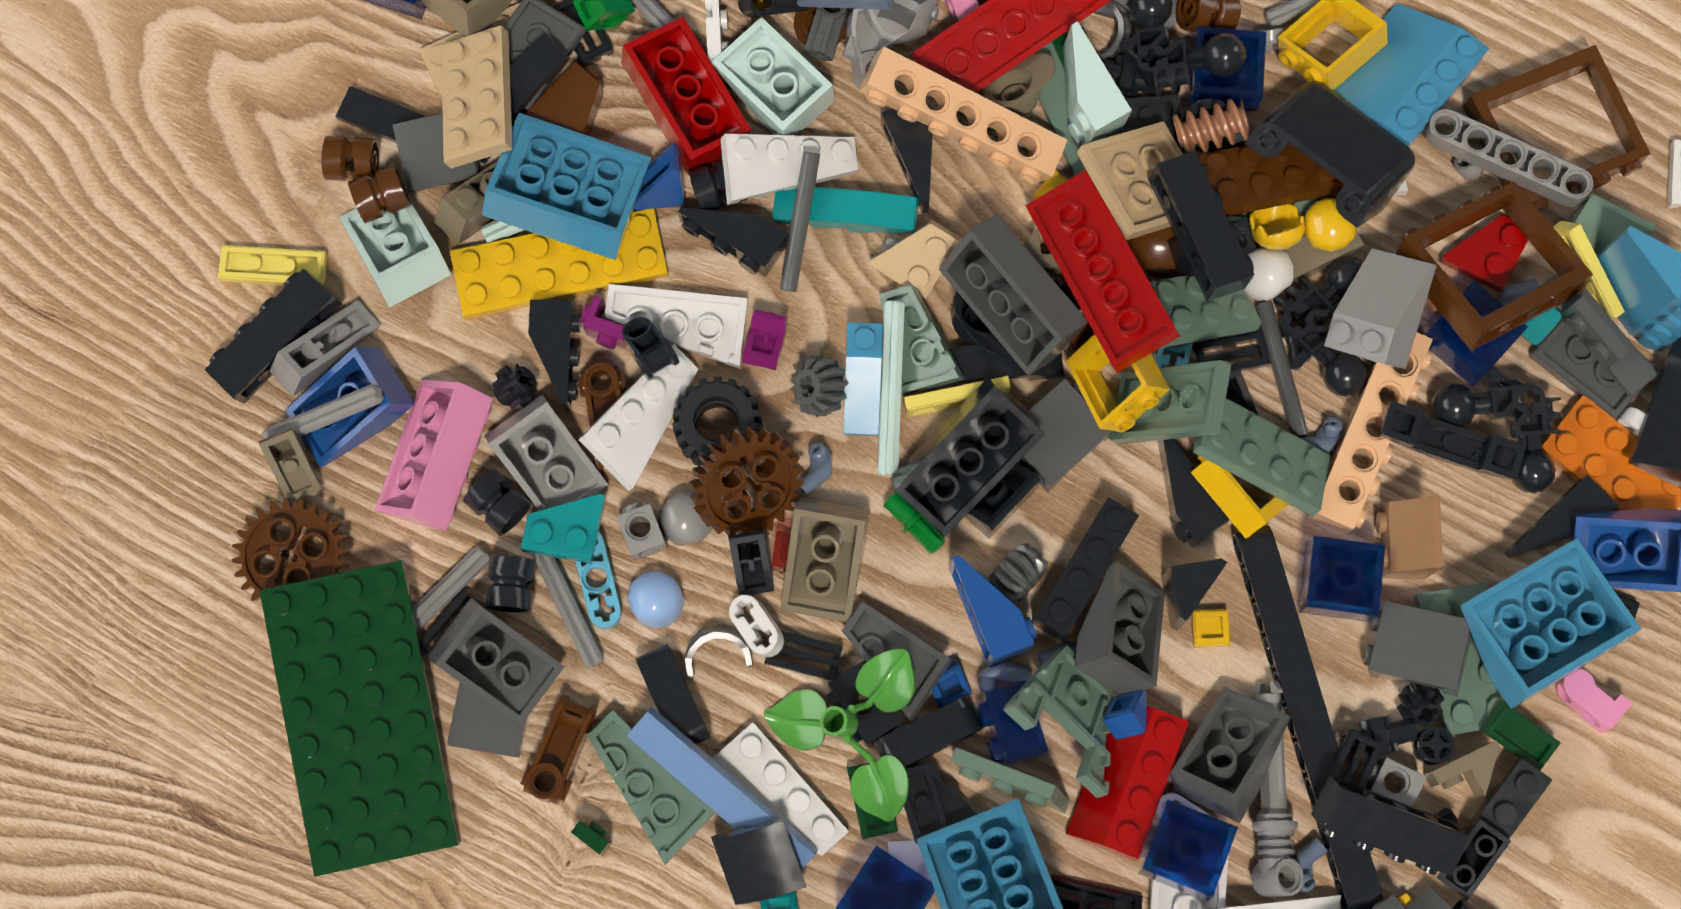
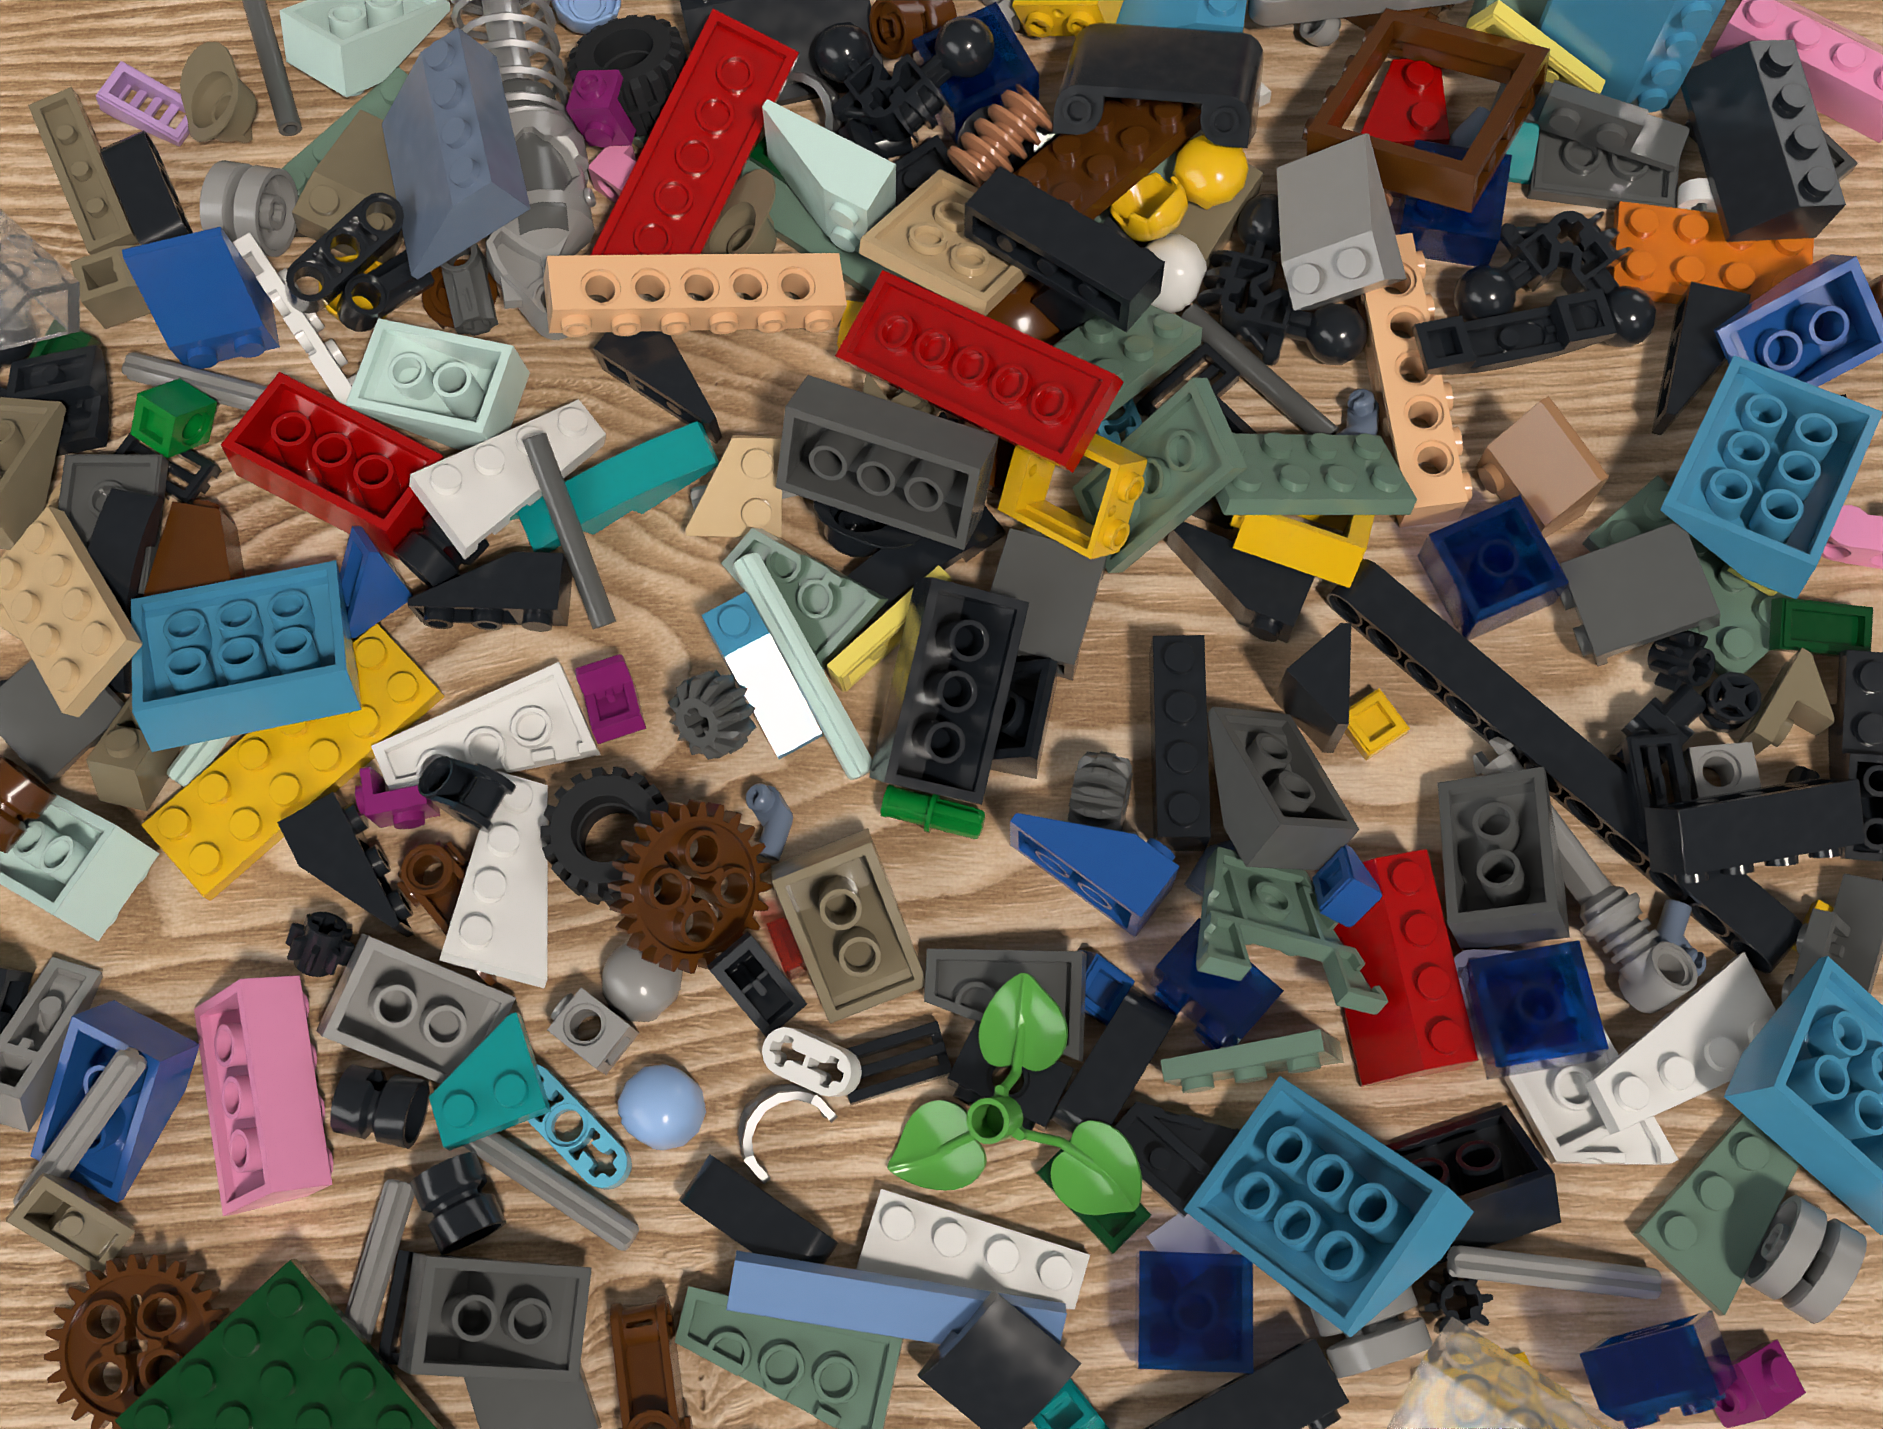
camera: 25 degrees left, 5 degrees down
sand blue arm [978,662,1032,693] -> none

